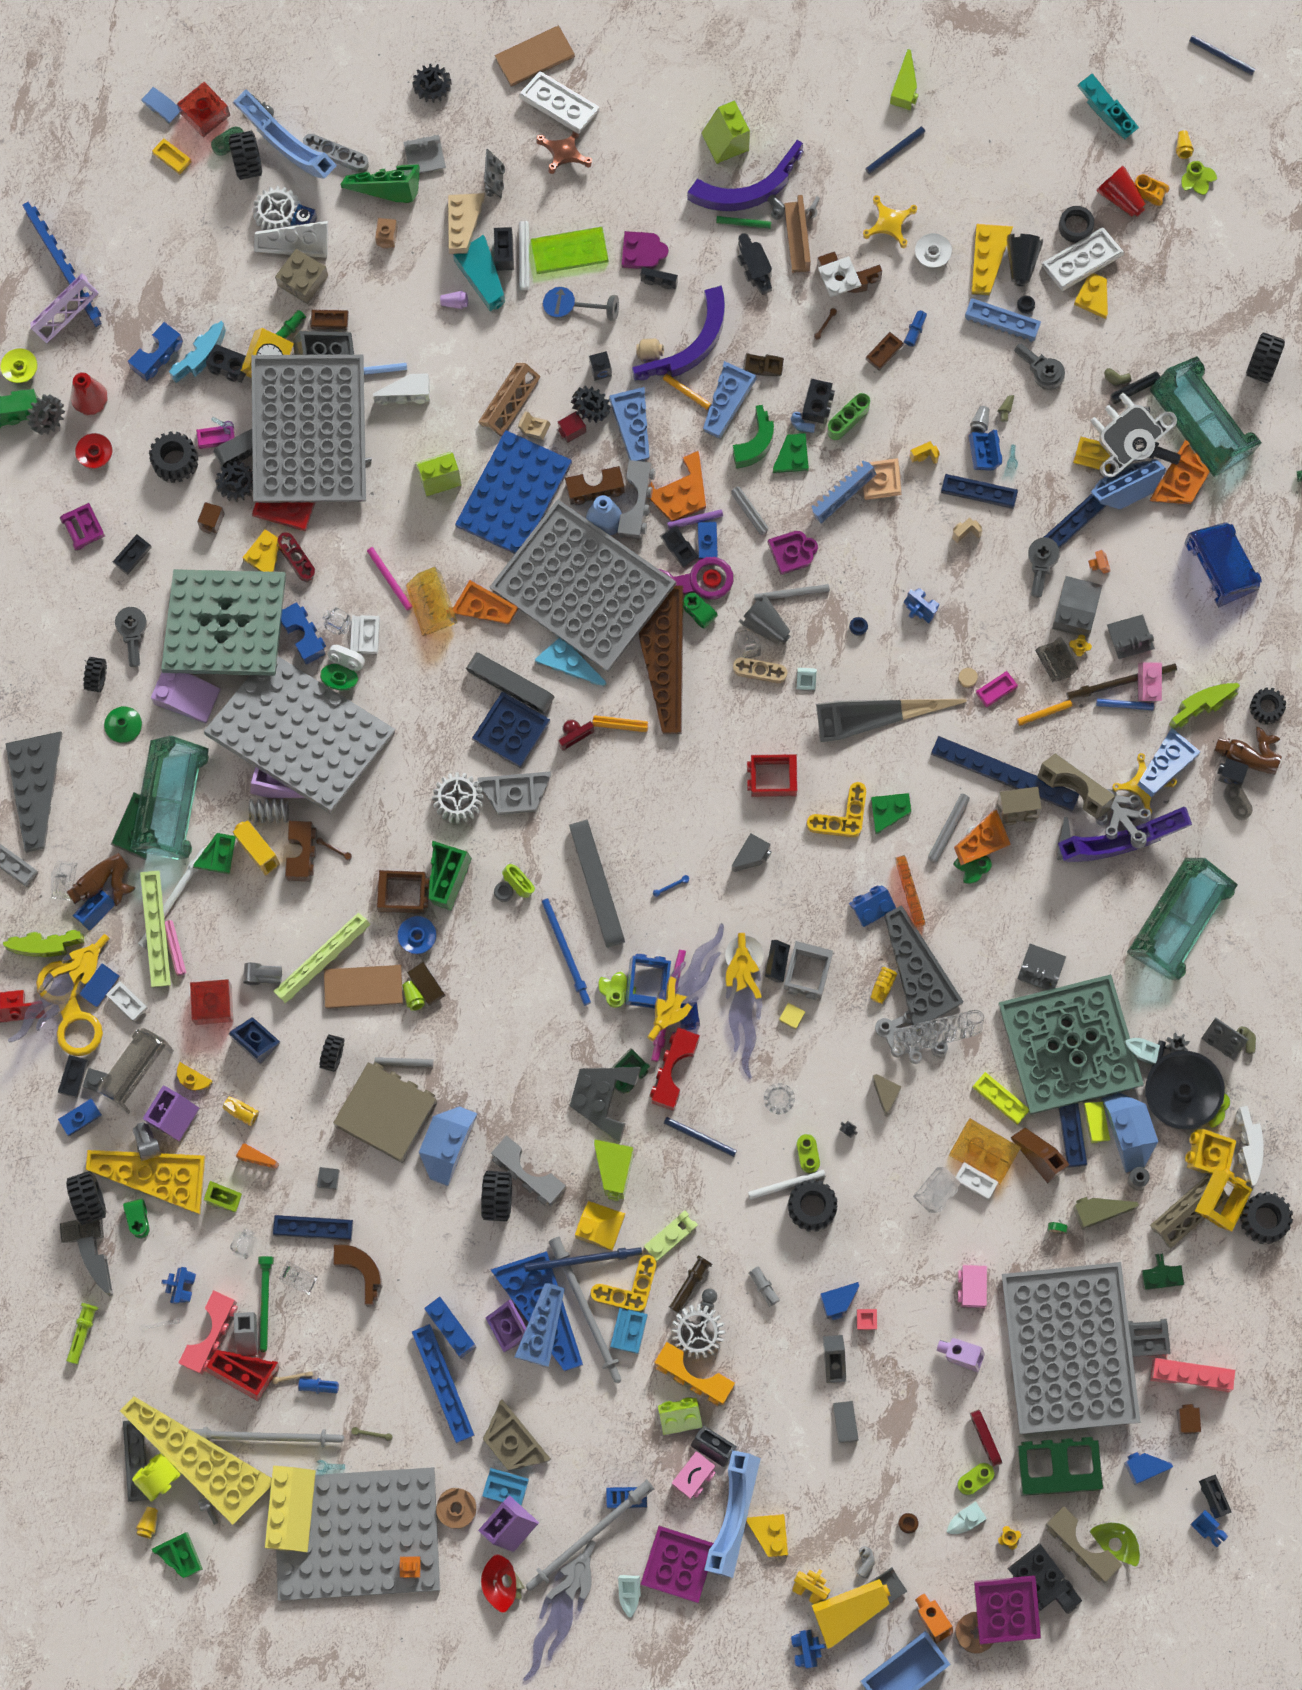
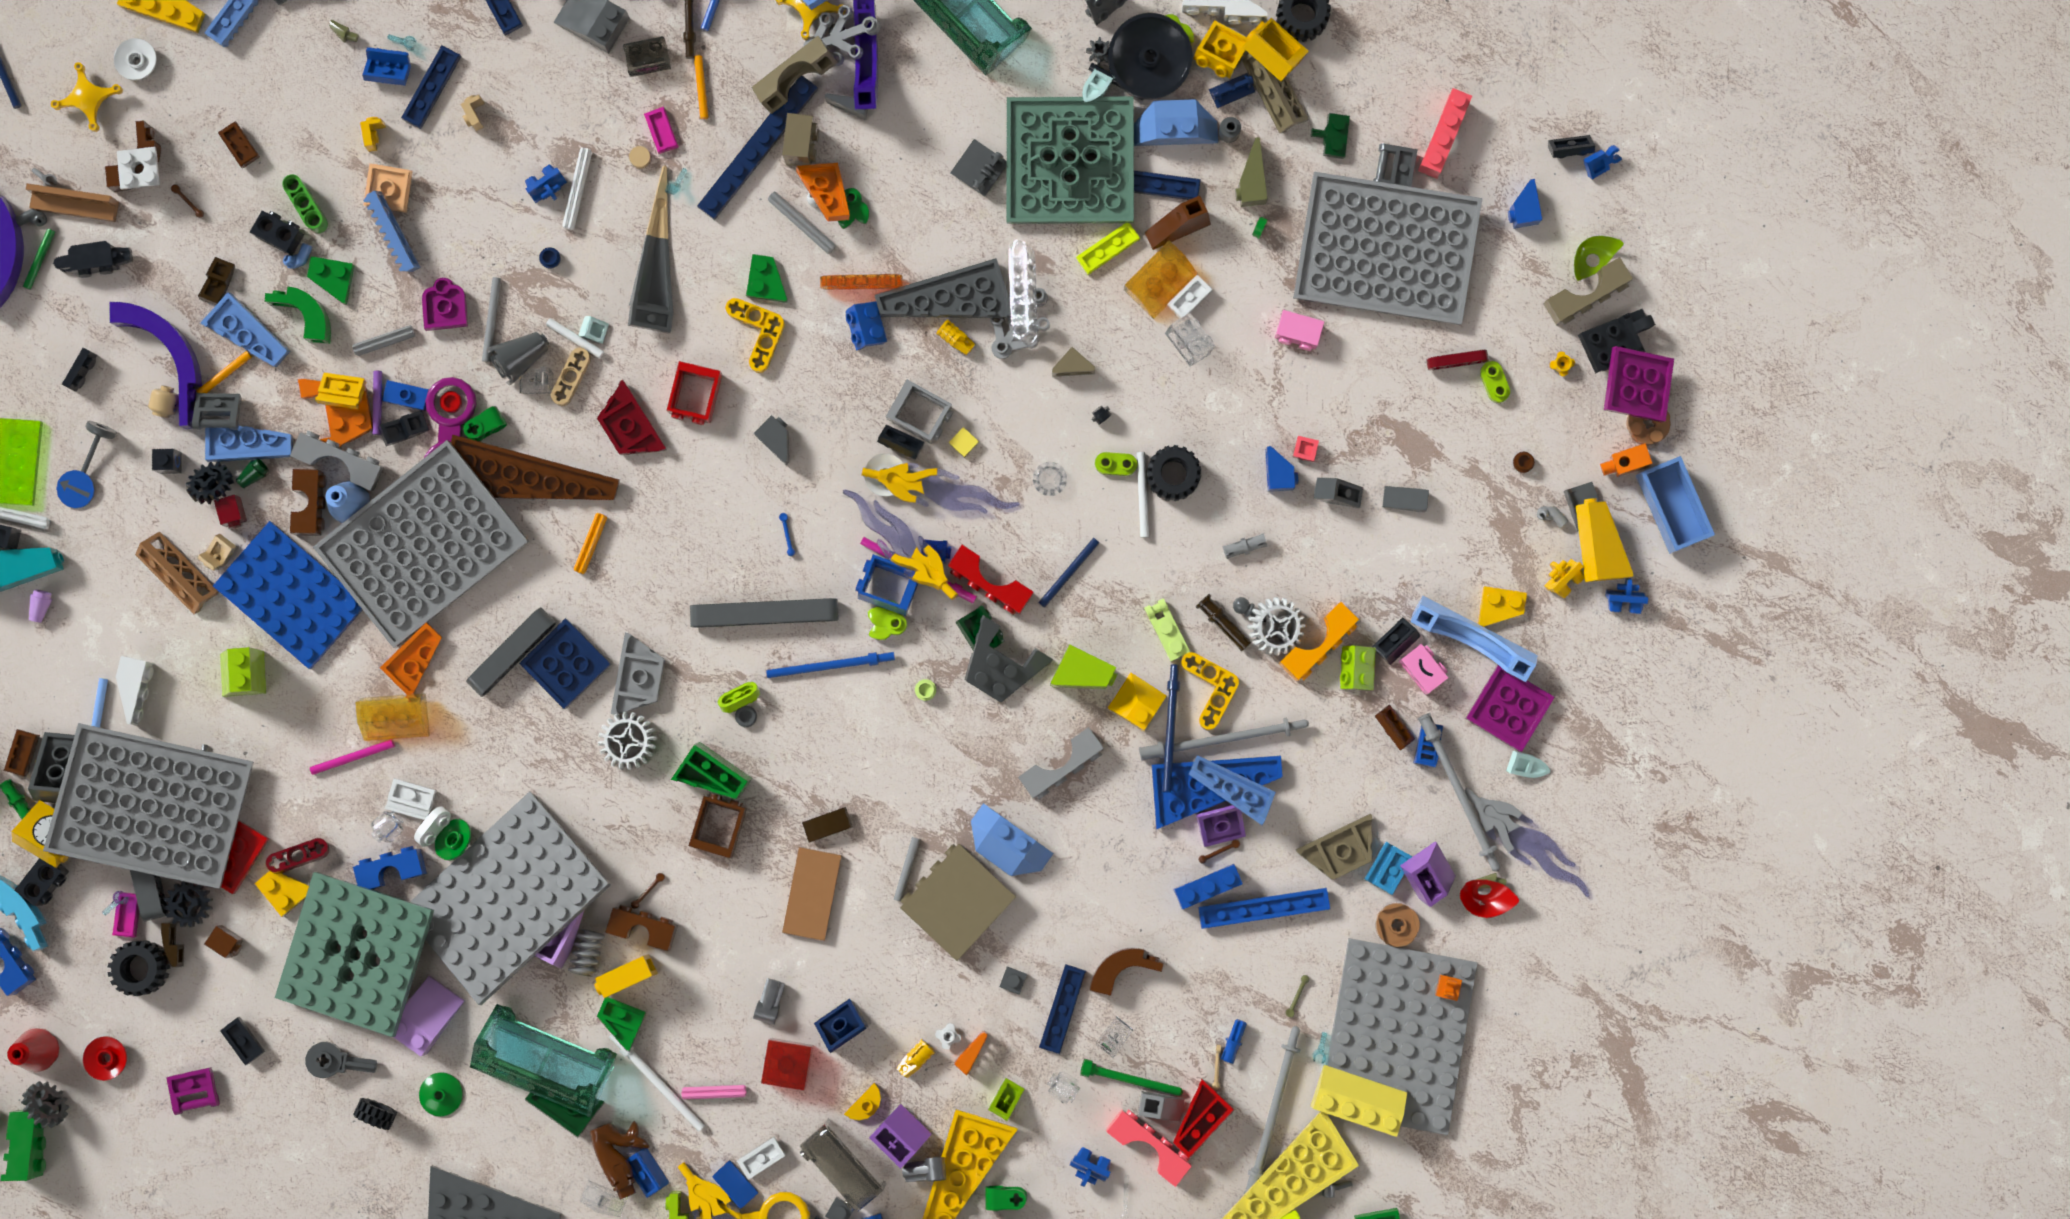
camera: 80 degrees left, 10 degrees up
yellowish green plate [140,870,171,988] -> none
yellowish green plate [273,913,371,1003] -> none
black tyre [319,1034,345,1072] -> none
blue dish [398,916,436,954] -> none
lime cone [402,981,425,1011] -> none
black tyre [481,1171,512,1222] -> none
medium azure wing [535,638,606,687] -> none
dark red tile [558,719,595,751] -> none
dark azure plate [610,1308,648,1354] -> none
magenta plate [622,231,669,269] -> none
blue axle [904,310,927,347] -> none
lavender torso [937,1338,985,1372] -> none
light aqua plate [947,1501,987,1534] -> none
light grey cone [970,406,990,433] -> none
dark green window [1016,1437,1103,1496] -> none
dark grey piece [1028,537,1060,598] -> none
yellow plate [1069,635,1092,657] -> none
neon yellow slope [1083,1102,1110,1144] -> none
reddish brown brick [1177,1404,1201,1434] -> none
none -> dark brown slope [161,922,184,967]
none -> dark grey plate [192,393,242,430]
none -> dark green cone [236,458,269,489]
none -> yellow plate [315,372,367,410]
none -> white bar [546,318,604,359]
none -> white axle [562,148,592,230]
none -> dark red wing [597,379,667,455]
none -> clear light blue hand [665,168,687,195]
none -> yellowish green plate [915,679,936,701]
none -> white plate [935,1023,961,1049]
none -> reddish brown hinge [1198,840,1240,864]
none -> dark blue hinge [1209,73,1256,109]
none -> reddish brown plate [1375,704,1415,751]

